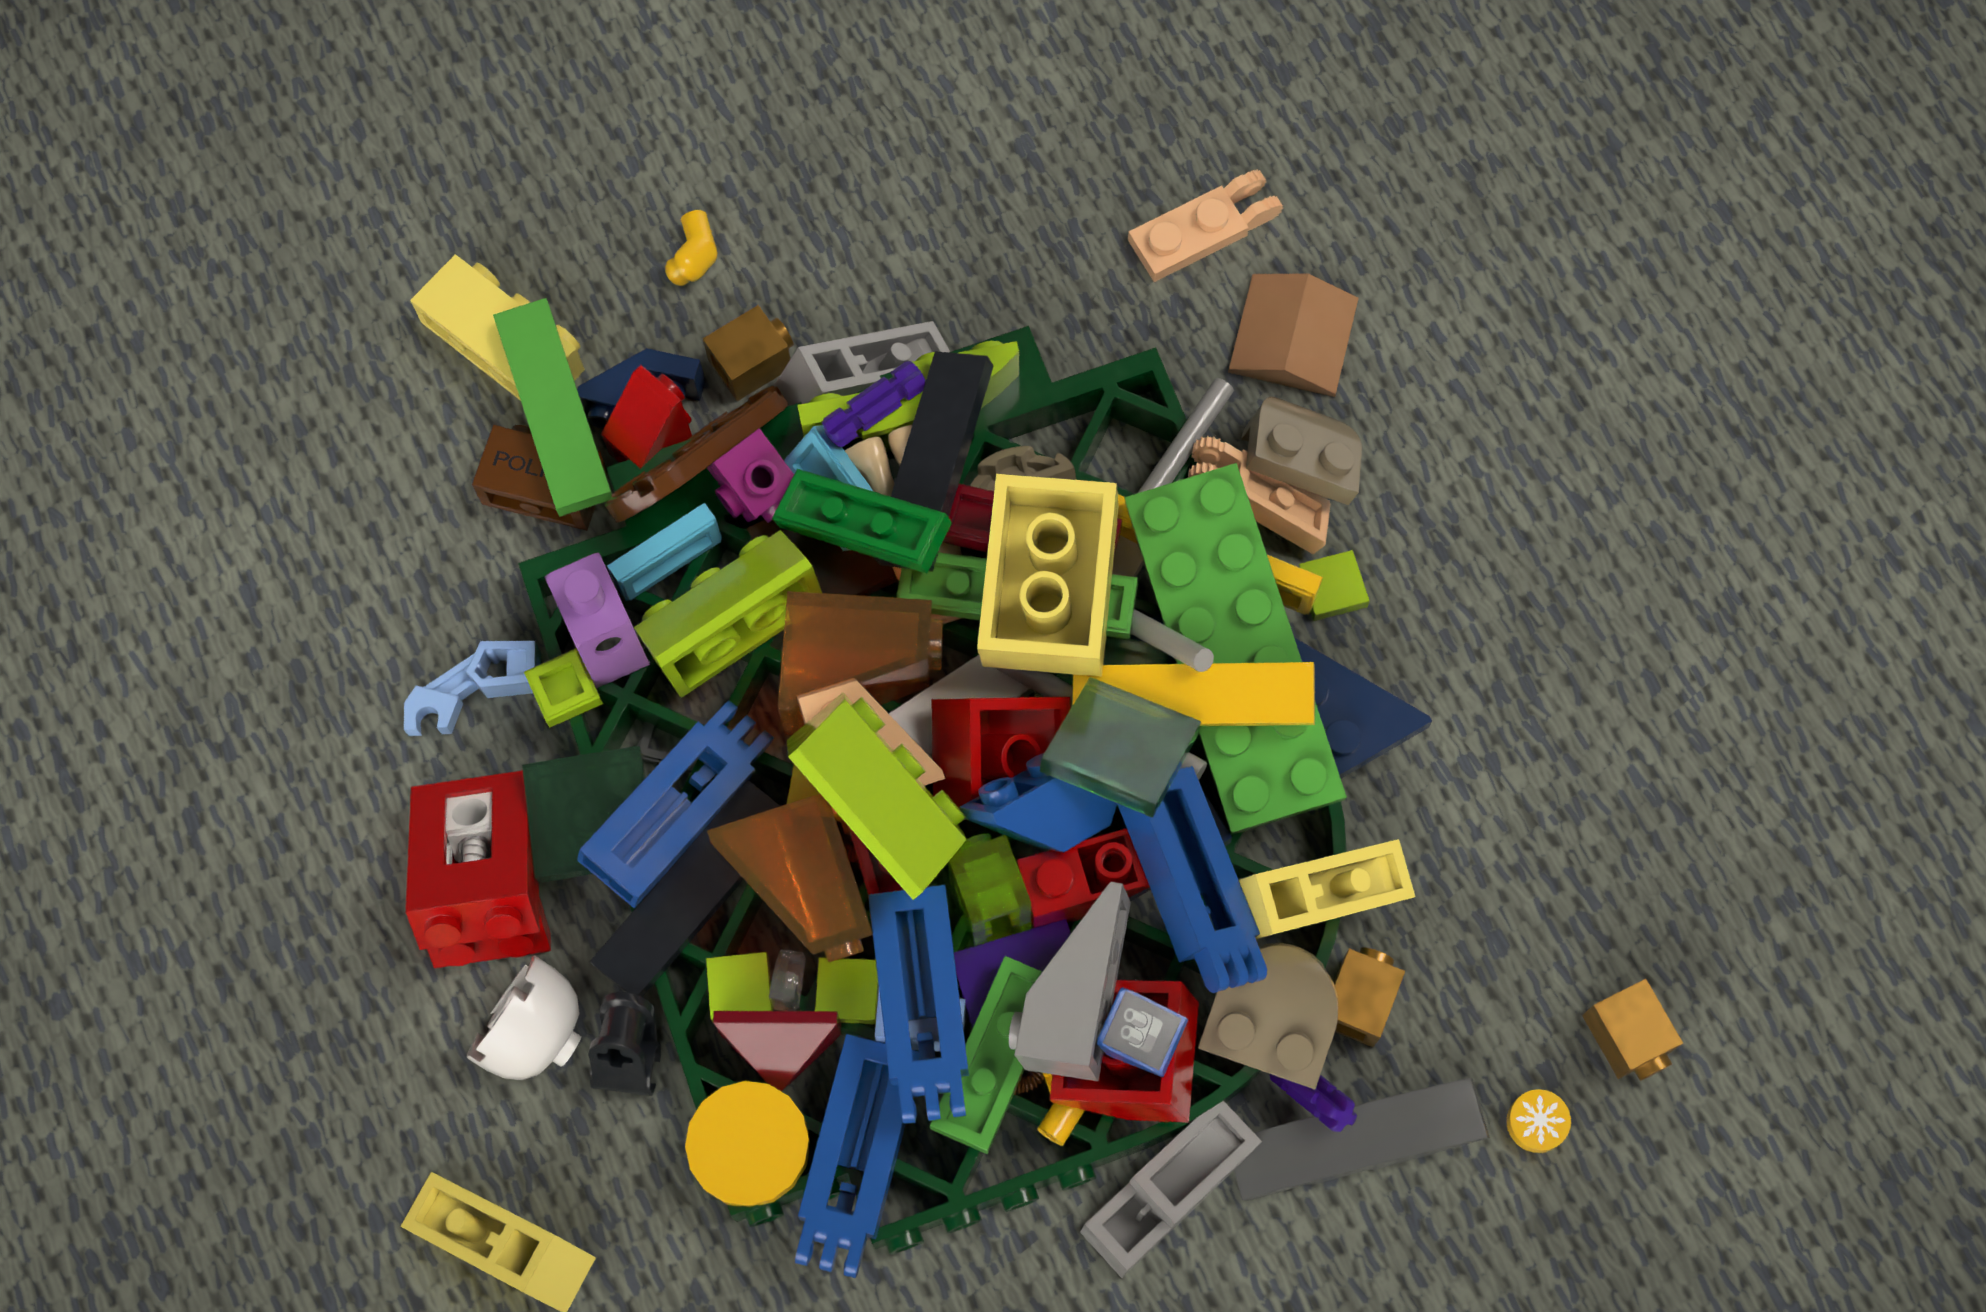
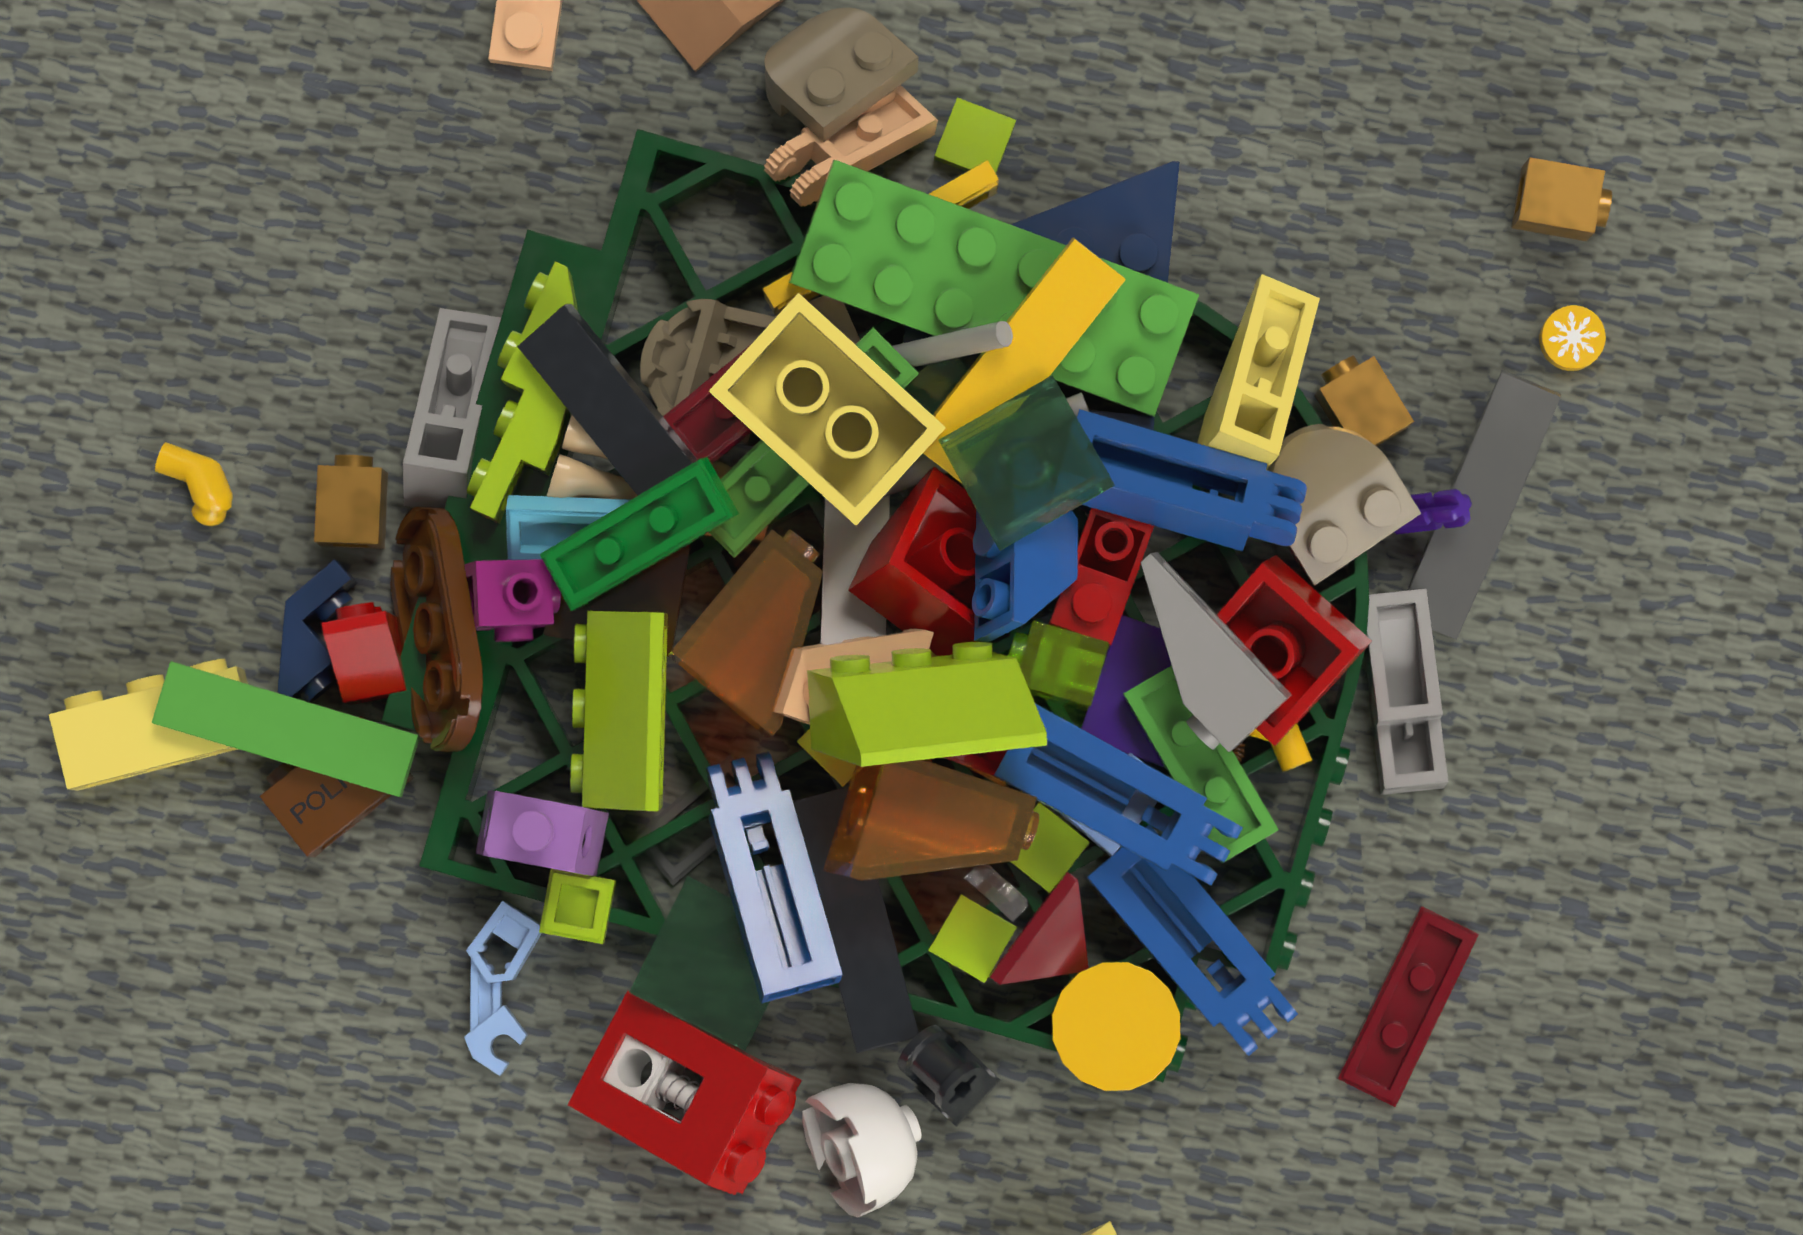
camera: 55 degrees left, 15 degrees up
medium azure tile [607,503,722,601] -> none
dark purple axle [822,361,926,447] -> none
slope [1097,987,1188,1077] -> none
light grey bar [1138,378,1234,493] -> none

